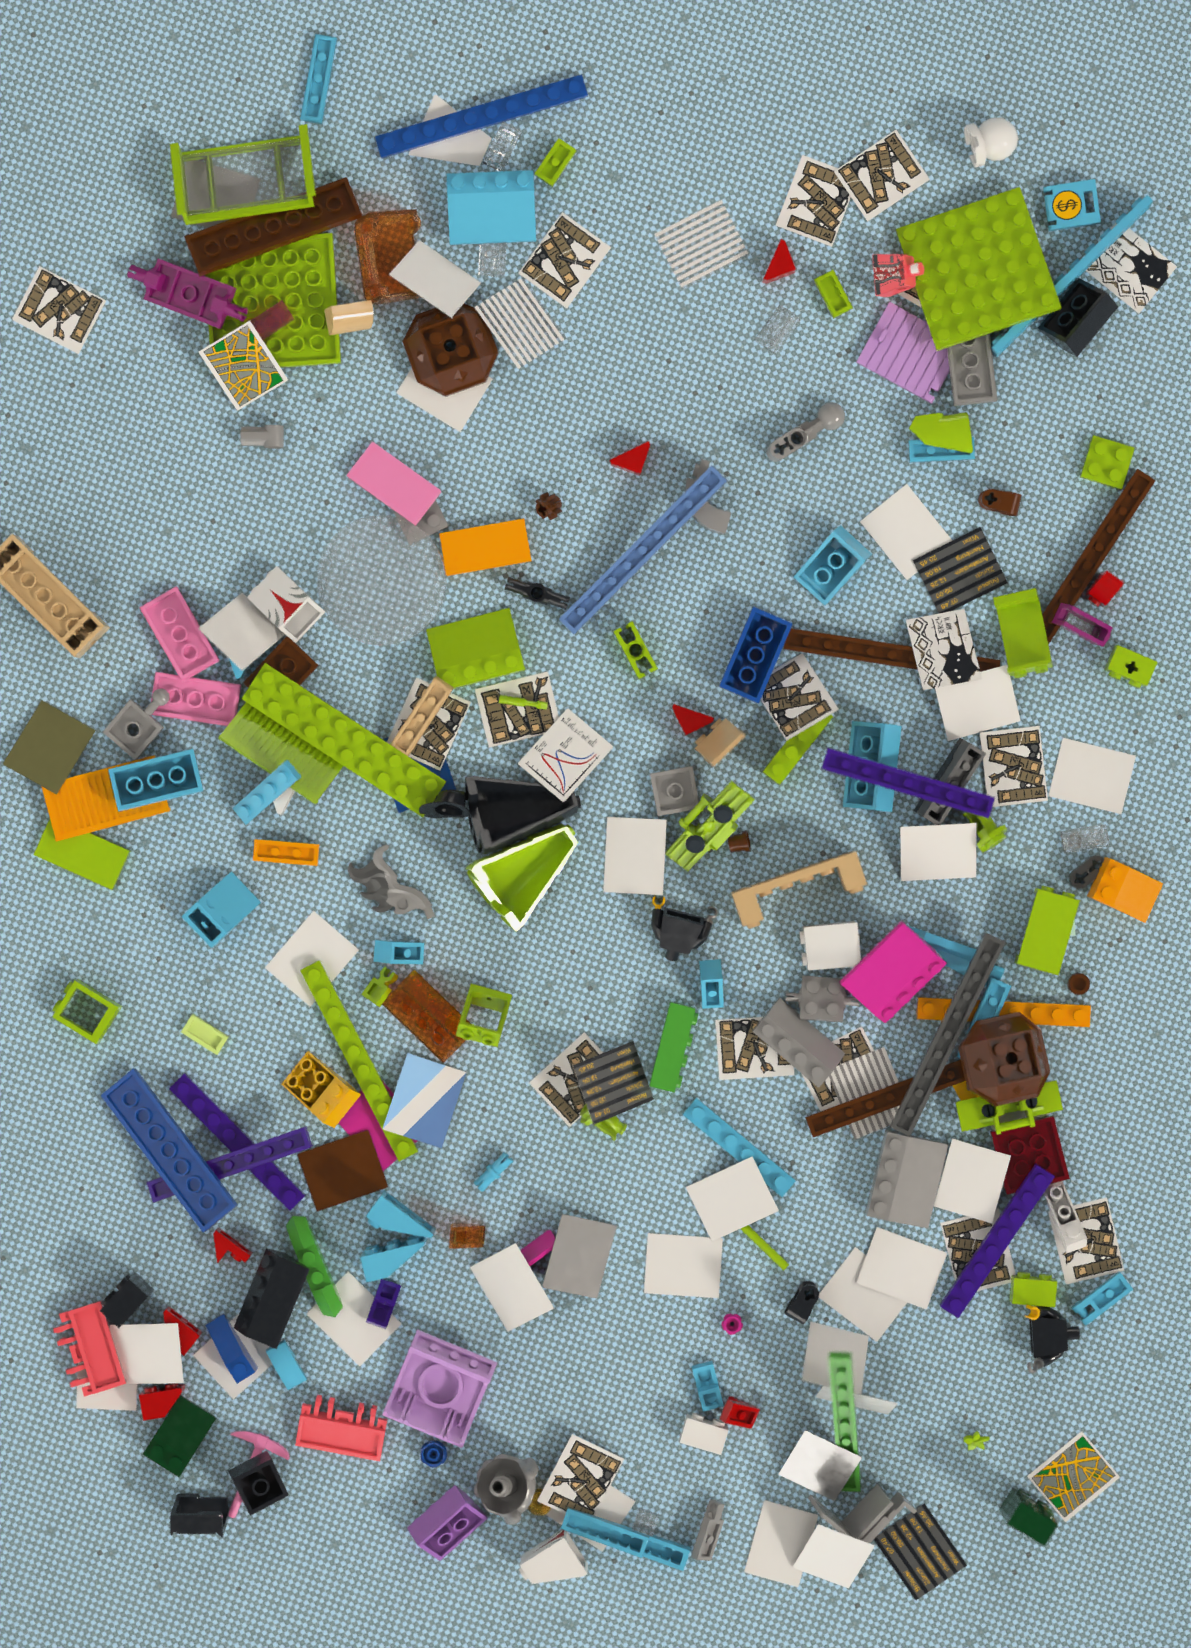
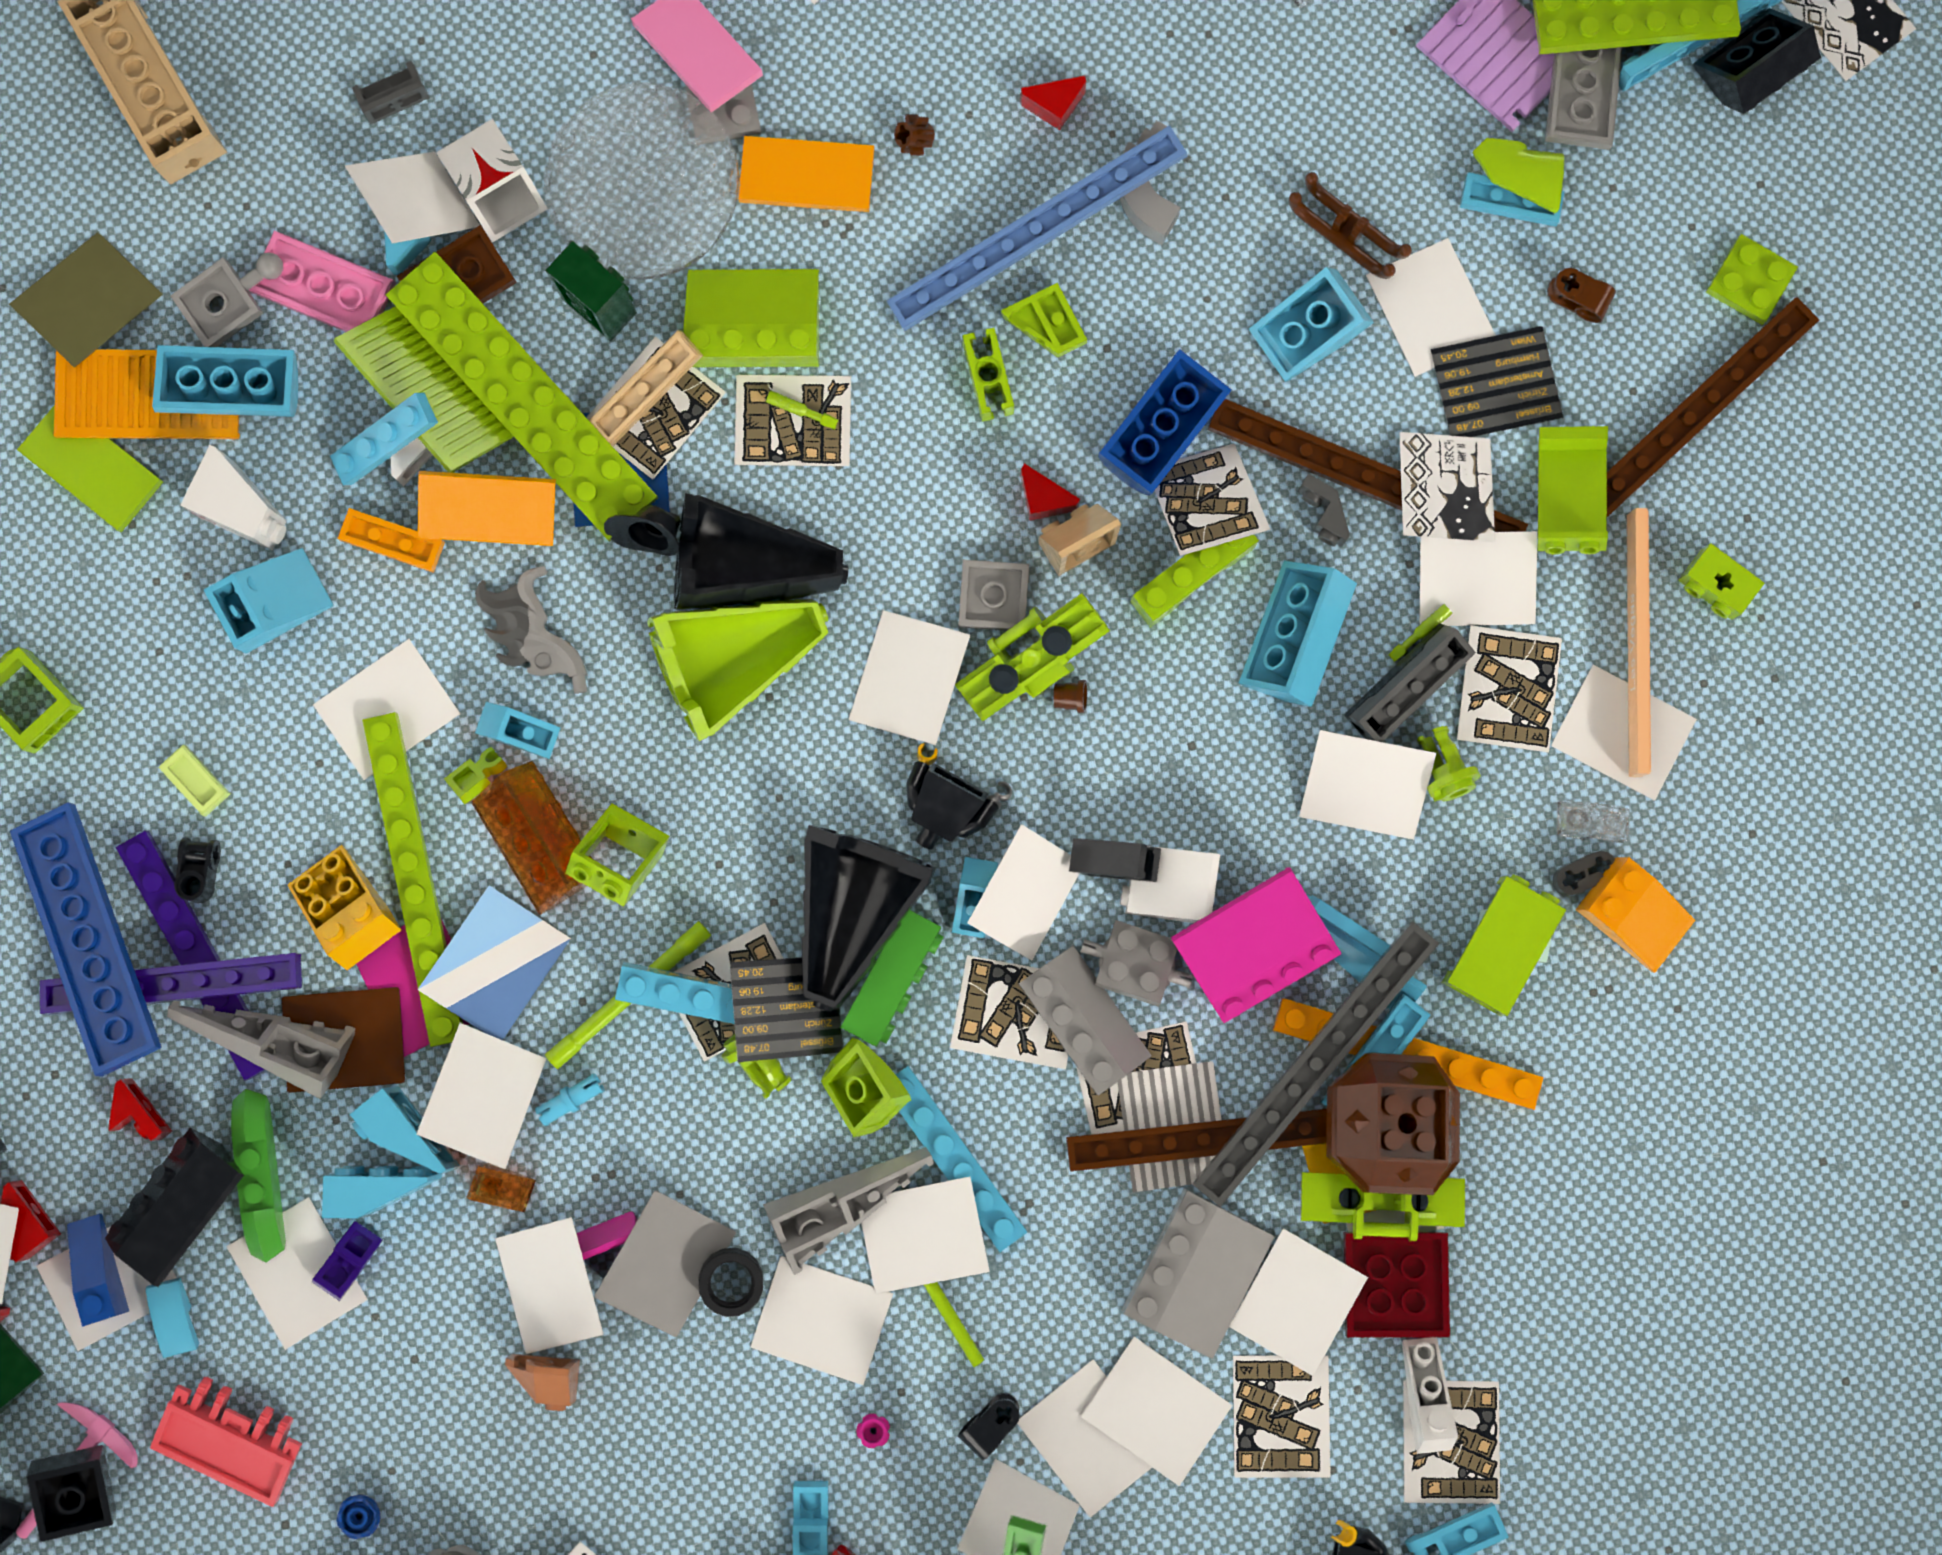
camera: 20 degrees right, 5 degrees down
bright pink tile [139,586,220,682] -> none
lavender panel [382,1330,498,1448] -> none
black pin [504,577,570,610] -> none
white sticker [518,709,613,802] -> none
tan plate [731,851,867,929] -> none
light grey beam [766,402,845,462] -> none
dark purple plate [821,748,995,818] -> none
dark purple plate [940,1163,1055,1318] -> none
lime brick [1009,1272,1057,1307] -> none
magenta window [1052,603,1113,647] -> none
reddish brown tile [1067,973,1090,995] -> none
red slope [1085,571,1124,607] -> none
none -> light grey wedge [167,1000,356,1099]
none -> black piece [174,837,221,904]
none -> white slope [180,445,287,551]
none -> dark grey hinge [352,60,430,124]
none -> white sticker [416,1023,547,1169]
none -> light orange tile [418,471,556,546]
none -> nougat slope [505,1354,580,1411]
none -> dark green brick [545,240,637,342]
none -> lime piece [545,921,712,1069]
none -> medium azure brick [615,962,734,1024]
none -> black tyre [699,1248,763,1317]
none -> light grey wedge [763,1147,934,1275]
none -> black cone [802,825,936,1012]
none -> lime slope [821,1038,911,1137]
none -> white sticker [967,824,1080,961]
none -> lime wing [1001,282,1087,358]
none -> black piece [1069,838,1161,882]
none -> reddish brown piece [1289,172,1412,279]
none -> dark grey slope [1298,474,1350,547]
none -> lime piece [1388,604,1453,662]
none -> light nougat tile [1627,508,1651,777]

